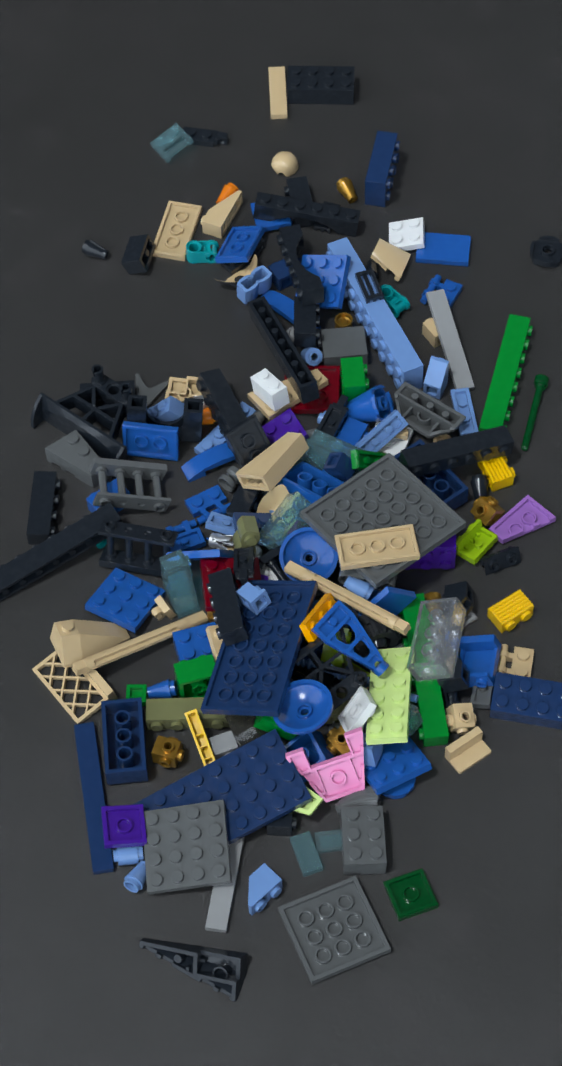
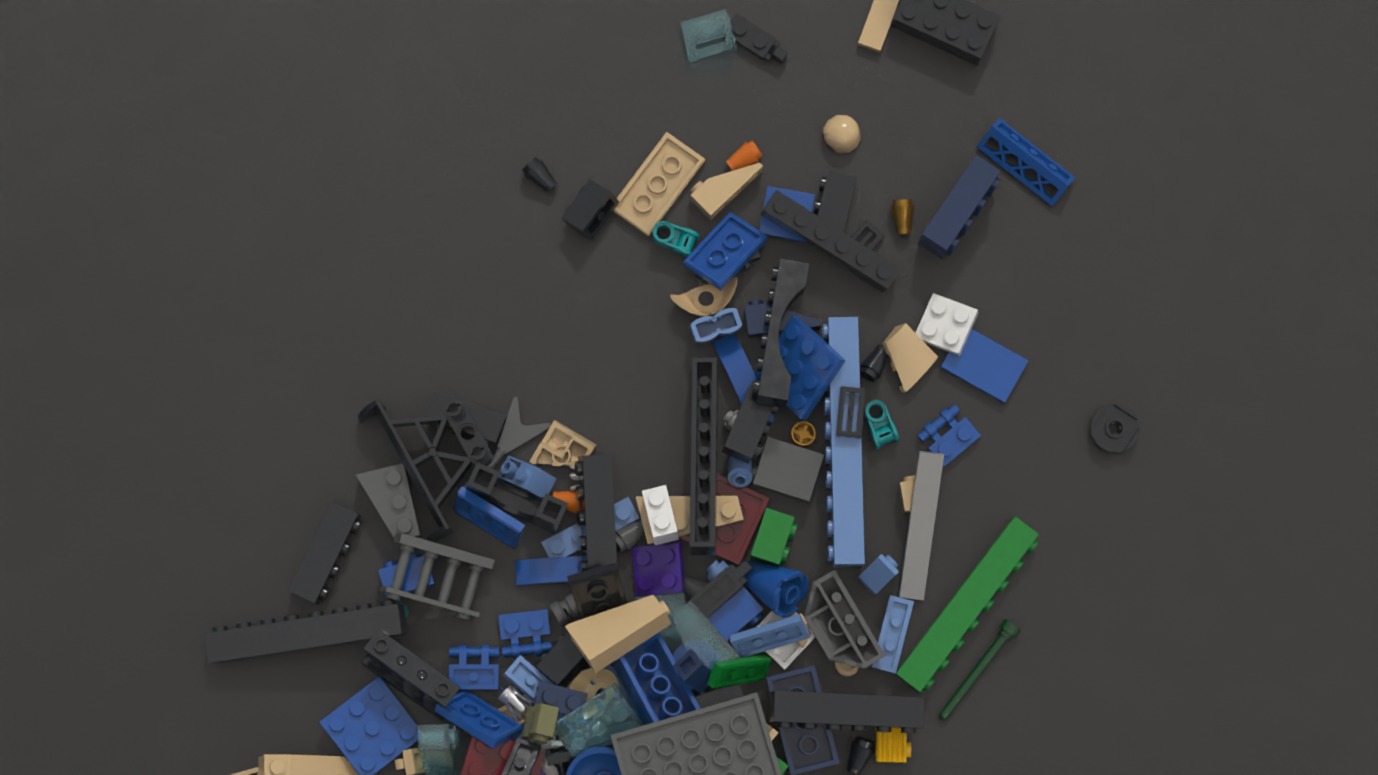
camera: 20 degrees right, 25 degrees up
none -> blue fence [977,118,1075,206]

